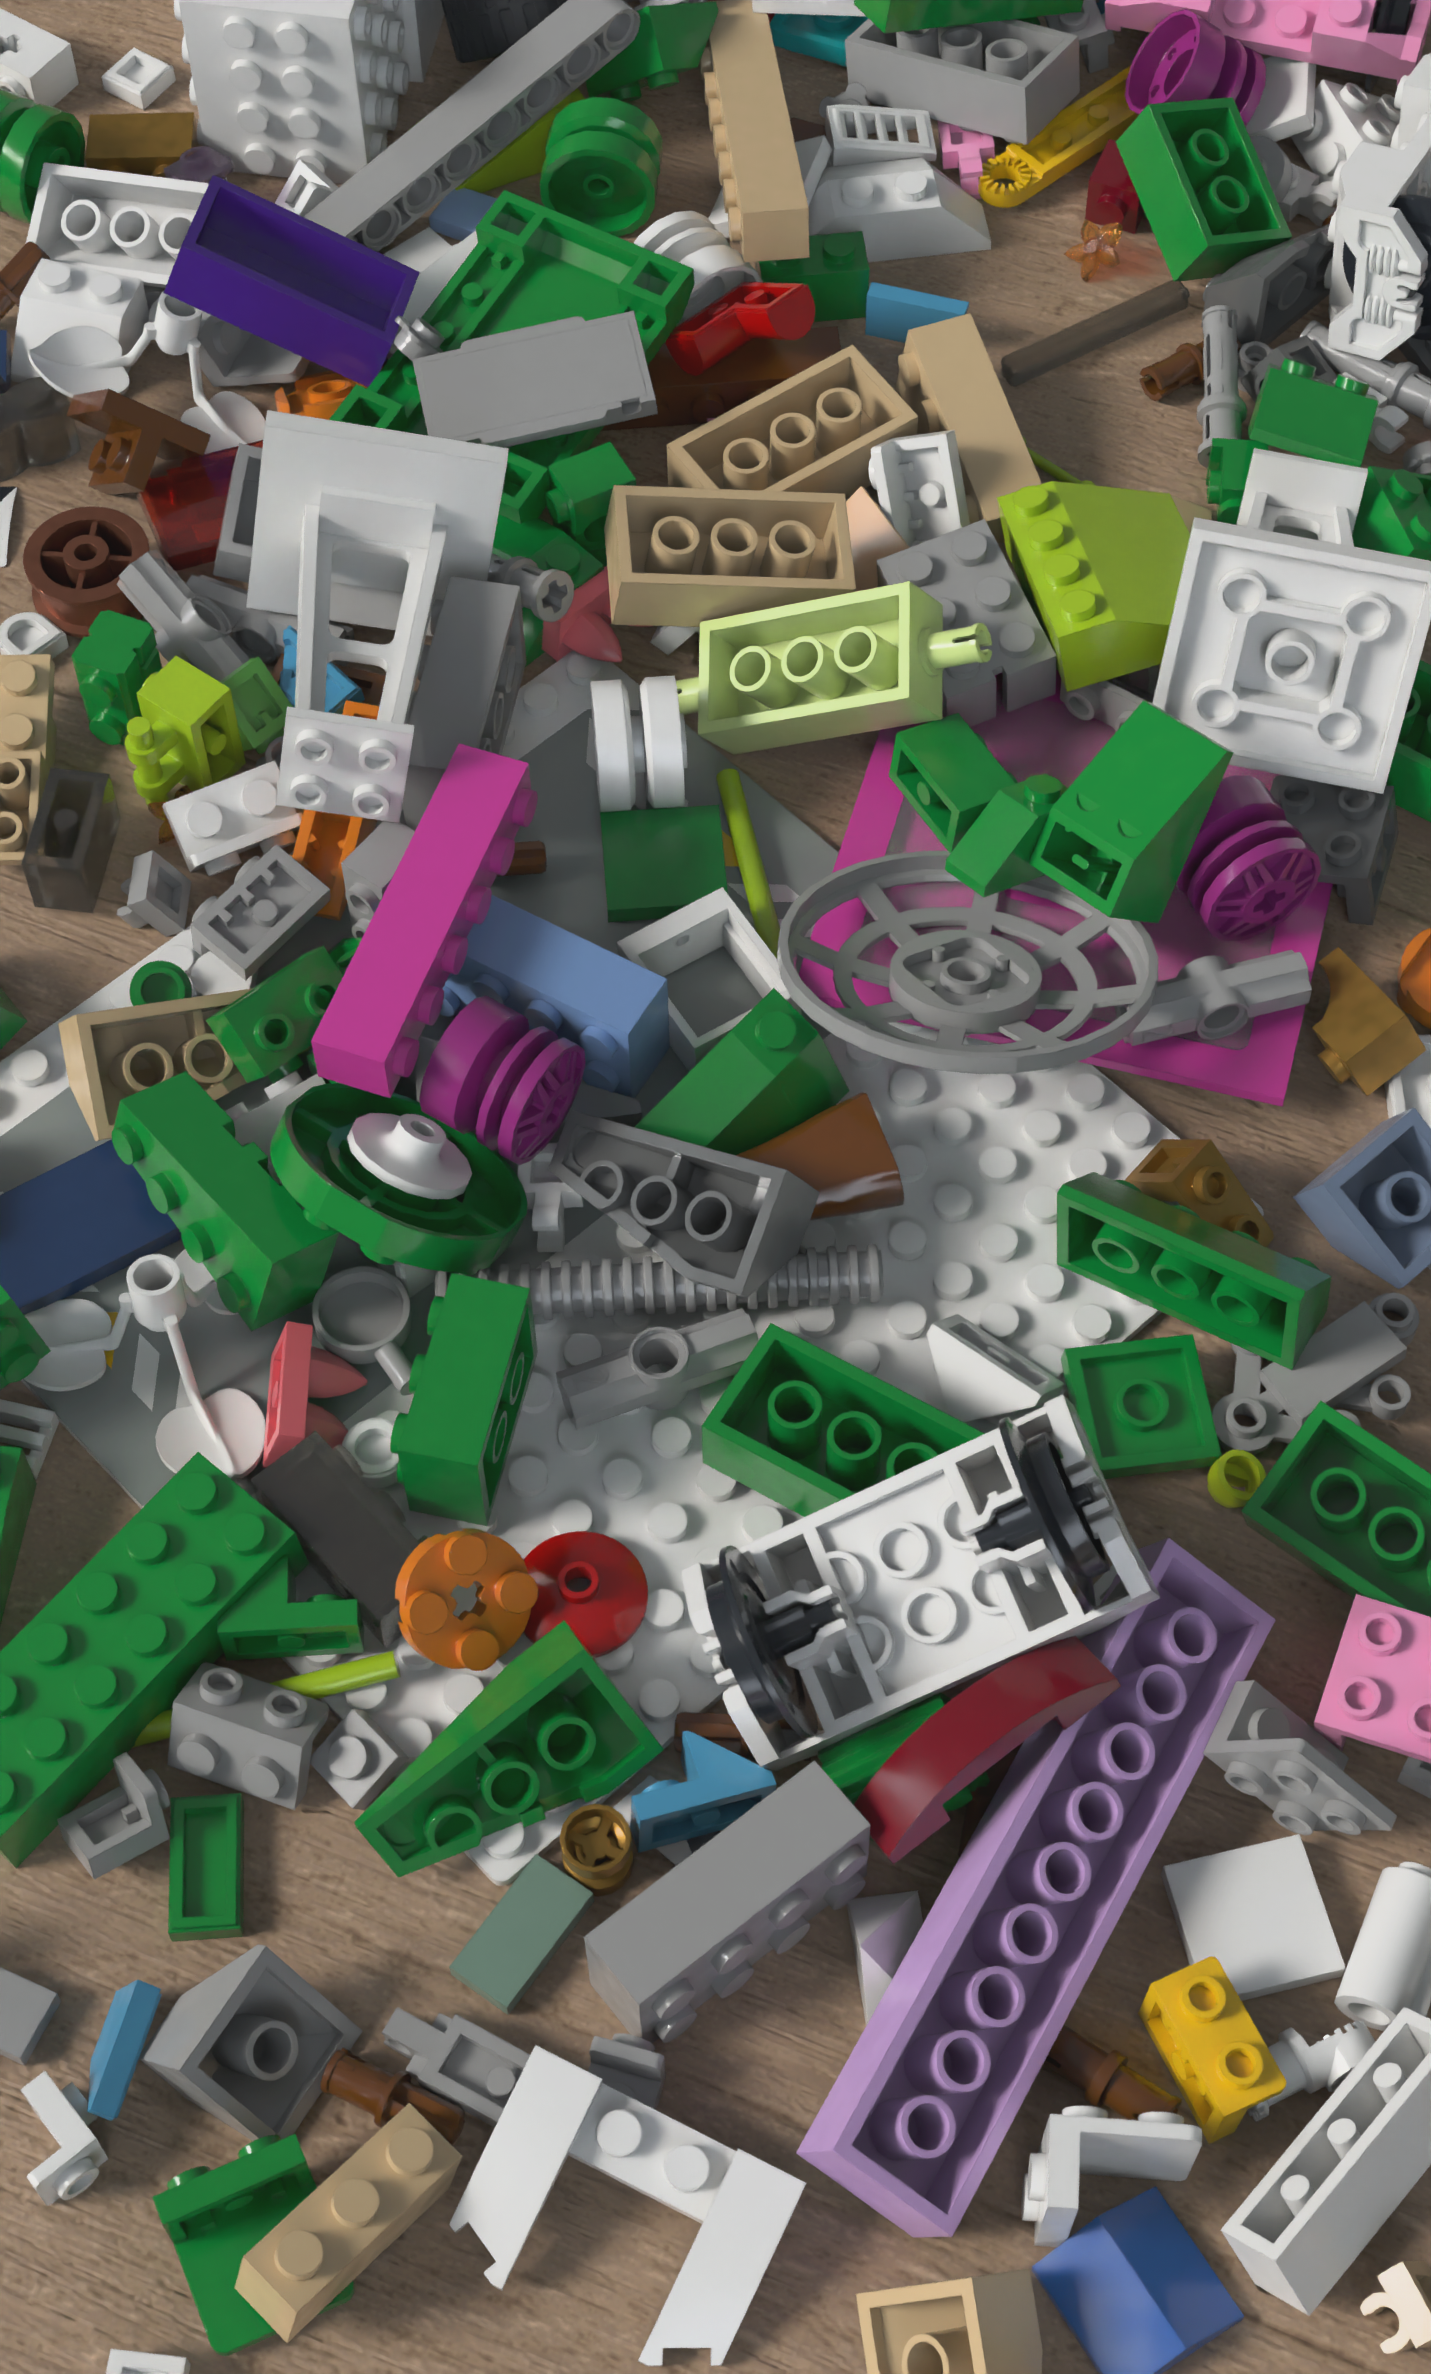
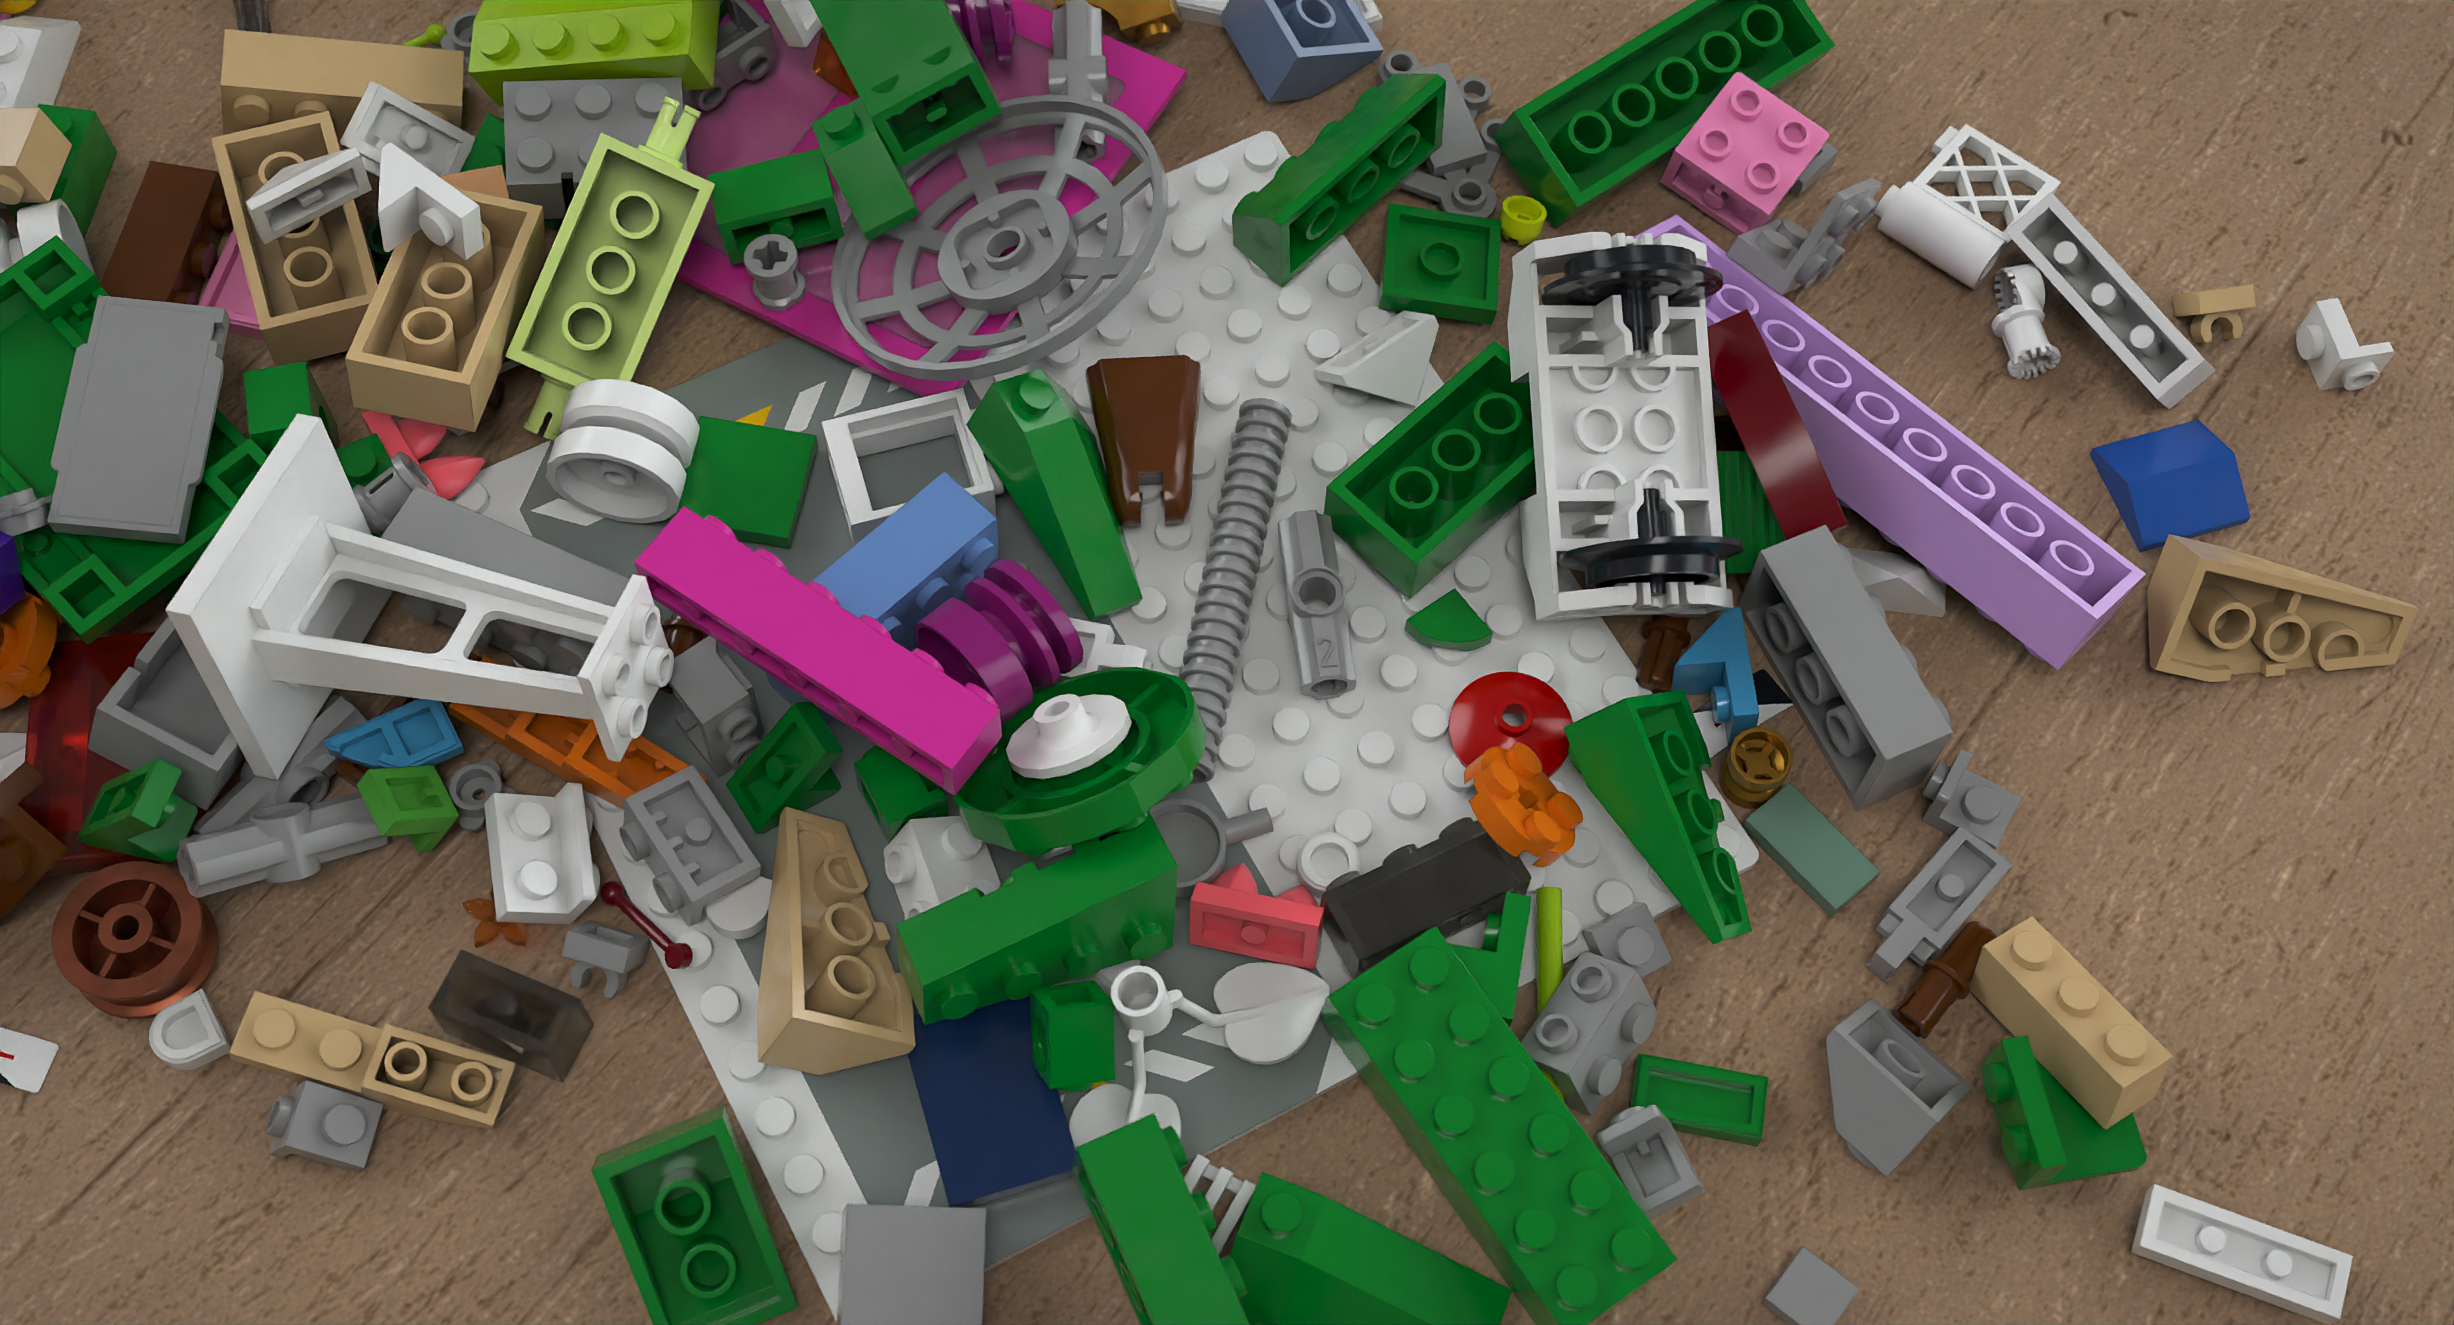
camera: 80 degrees left, 5 degrees up
white bracket [21,2071,108,2206] -> none
green brick [71,610,162,746] -> none
dark azure tile [87,1980,162,2121] -> none
lime brick [124,656,246,809] -> none
green plate [129,961,192,1006] -> none
green brick [206,945,343,1084] -> none
green brick [390,1273,538,1526] -> none
white wedge [449,2045,806,2367] -> none
dark grey wedge [548,1110,820,1298] -> none
red brick [665,282,815,376] -> none
lime bar [716,768,780,959] -> none
dark azure tile [865,282,969,343] -> none
white bracket [1021,2106,1202,2247] -> none
reddish brown pin [1043,2025,1182,2121] -> none
pearl gold bracket [1124,1139,1274,1247] -> none
yellow bracket [1138,1956,1286,2144] -> none
white tile [1161,1834,1346,2001] -> none
none -> green slope [76,758,198,863]
none -> white slope [246,147,372,244]
none -> white slope [378,142,484,260]
none -> dark red hinge [600,881,693,969]
none -> light grey bush [744,234,806,312]
none -> green brick [1030,980,1115,1092]
none -> green tile [1405,588,1493,651]

